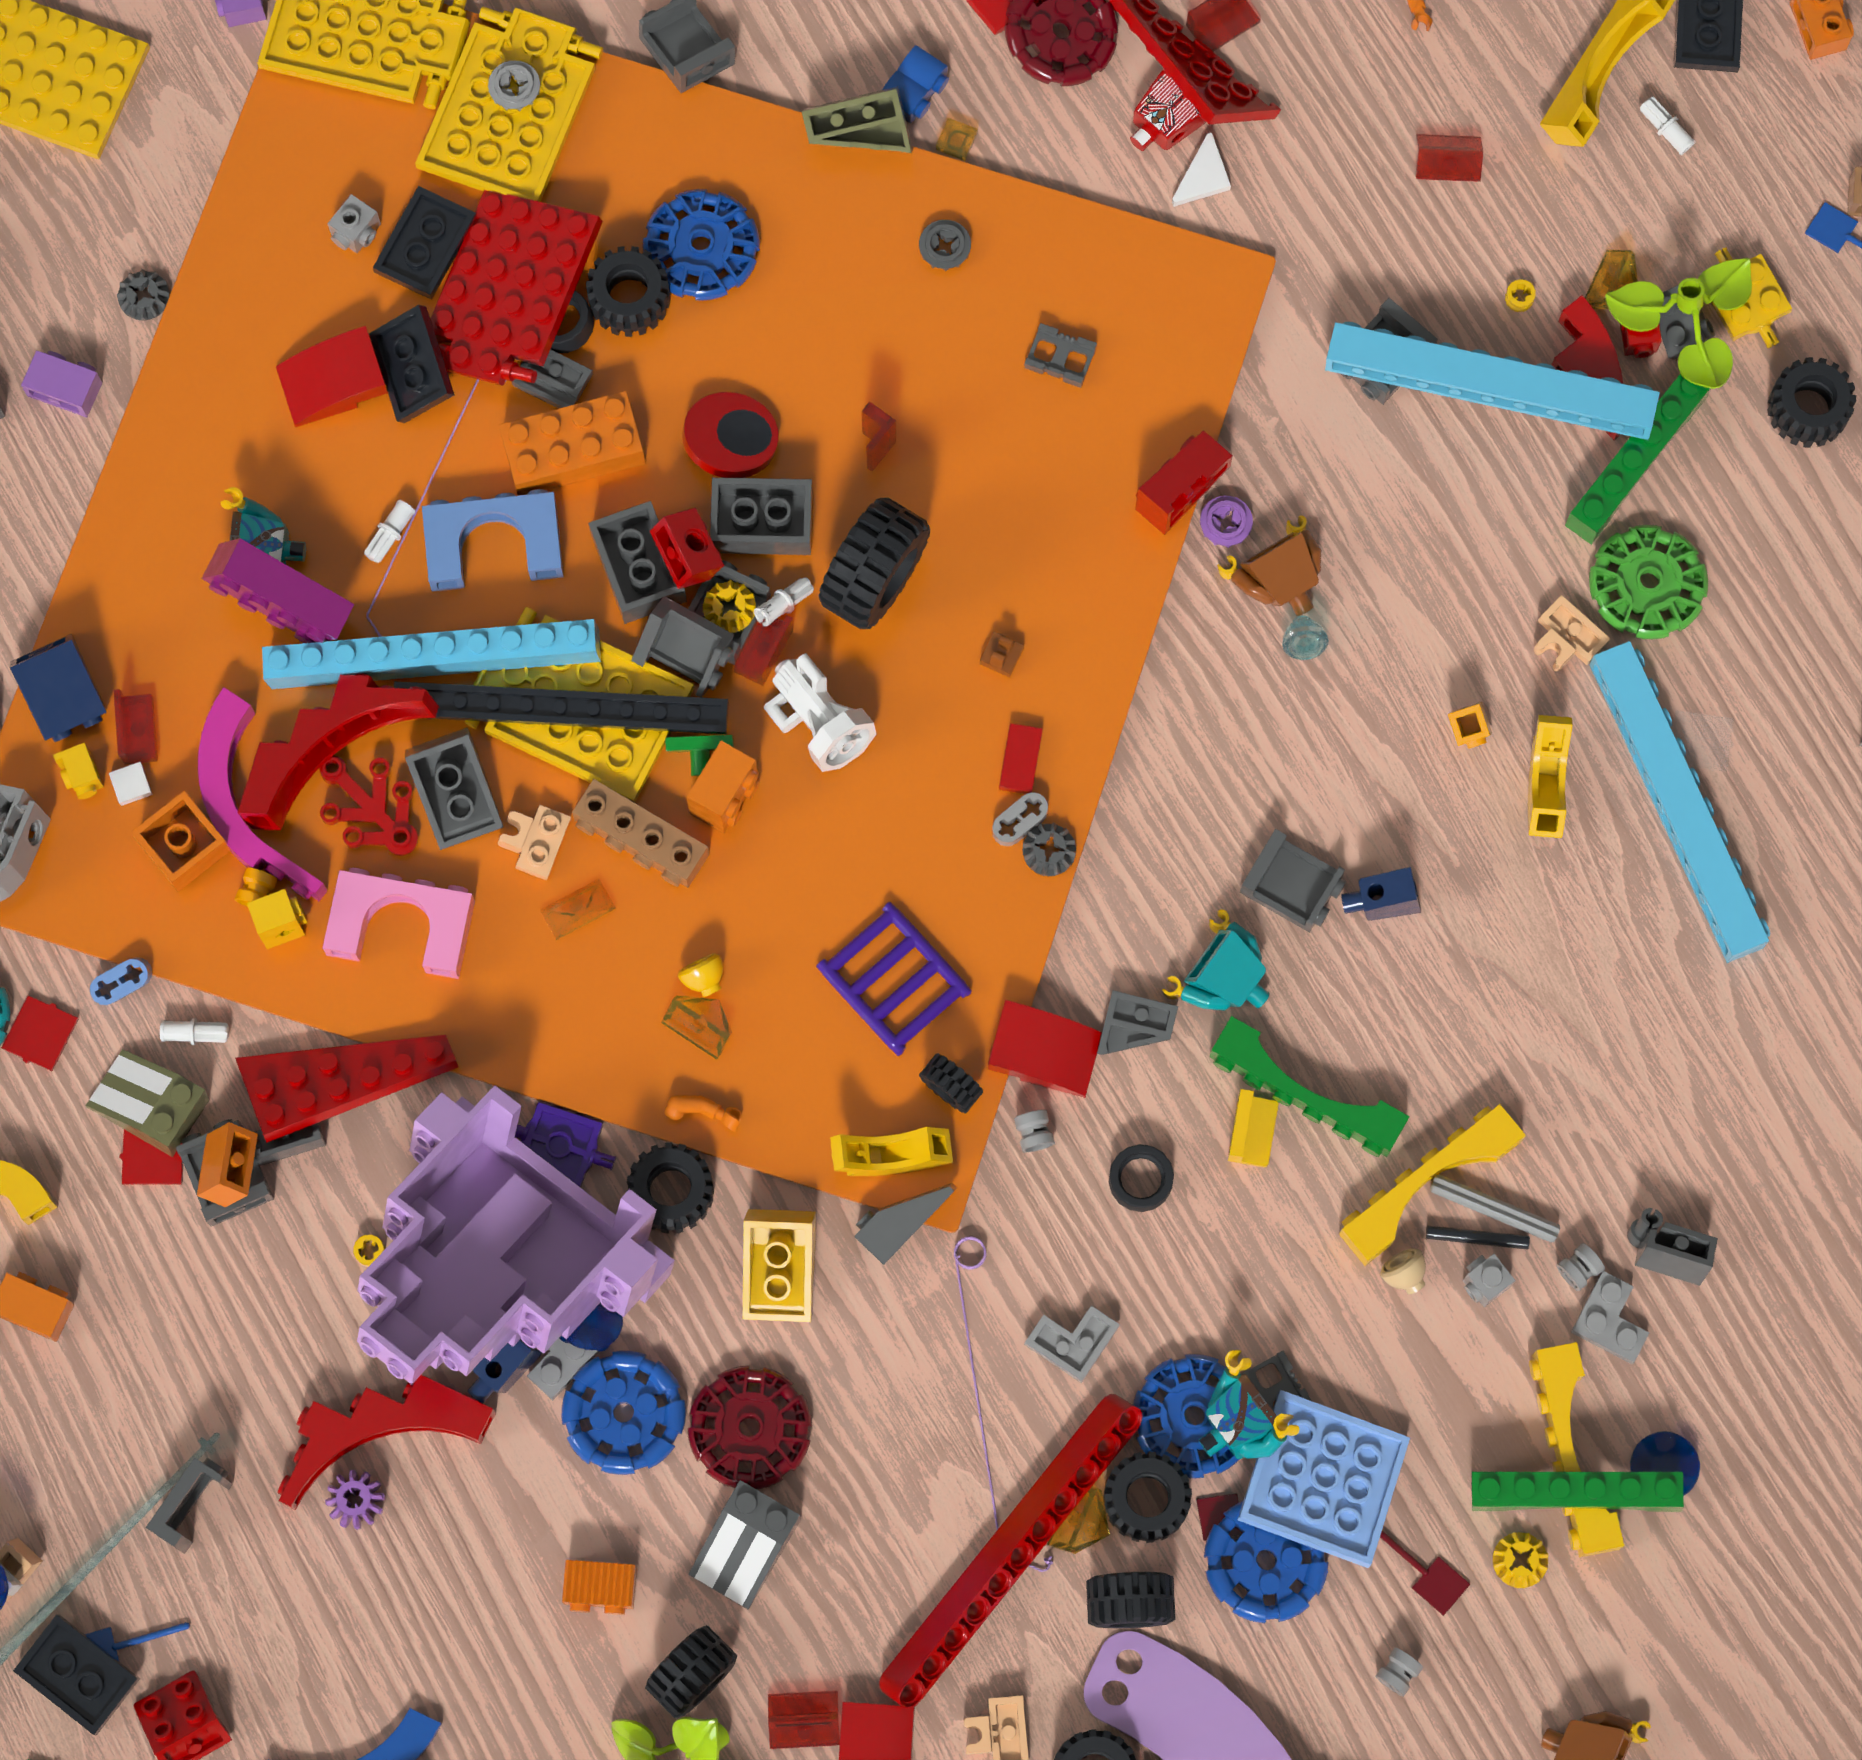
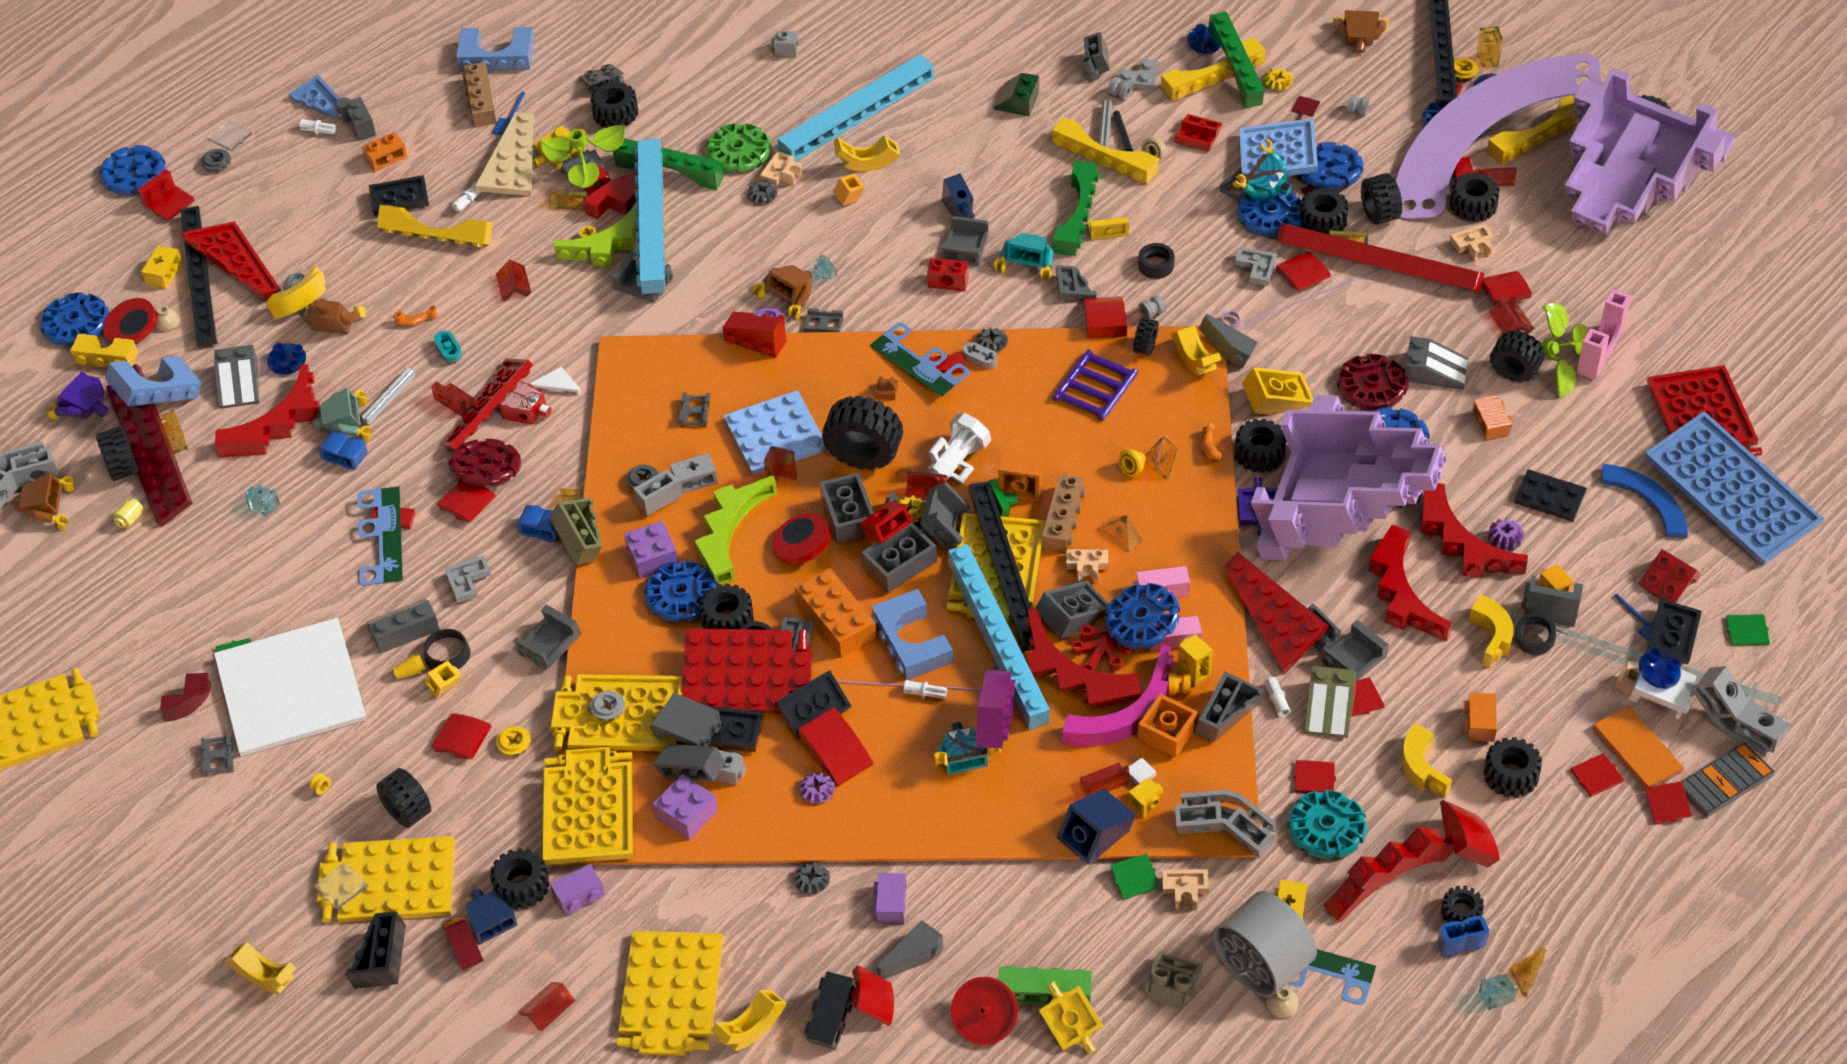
camera: 105 degrees left, 25 degrees down
medium blue beam [90,957,152,1005] -> none
orange brick [197,1122,258,1207] -> none
yellow bush [353,1235,386,1266] -> none
white axle [754,577,814,627] -> none
light grey brick [1463,1254,1516,1307] -> none
none -> teal plate [434,331,462,363]
none -> tan wing [475,112,534,196]
none -> lime arch [554,201,639,267]
none -> medium lavender brick [624,521,678,579]
none -> light grey brick [633,469,681,516]
none -> dark grey panel [652,693,721,746]
none -> medium lavender brick [653,774,718,840]
none -> dark grey brick [654,744,726,782]
none -> light grey brick [670,453,718,494]
none -> lime arch [695,475,777,586]
none -> light blue plate [724,390,828,476]
none -> dark grey gear [747,180,778,204]
none -> medium lavender gear [799,772,835,803]
none -> dark grey piece [804,308,844,333]
none -> piece [870,322,970,397]
none -> red brick [927,258,969,291]
none -> dark green slope [994,73,1039,116]
none -> blue plate [1105,583,1180,649]
none -> red slope [1174,114,1223,151]
none -> dark grey wedge [1194,672,1264,742]
none -> red slope [1276,251,1331,291]
none -> red arch [1369,524,1452,641]
none -> yellow arch [1469,594,1513,668]
none -> black plate [1514,469,1587,522]
none -> black tyre [1515,612,1556,655]
none -> light orange brick [1538,564,1573,592]

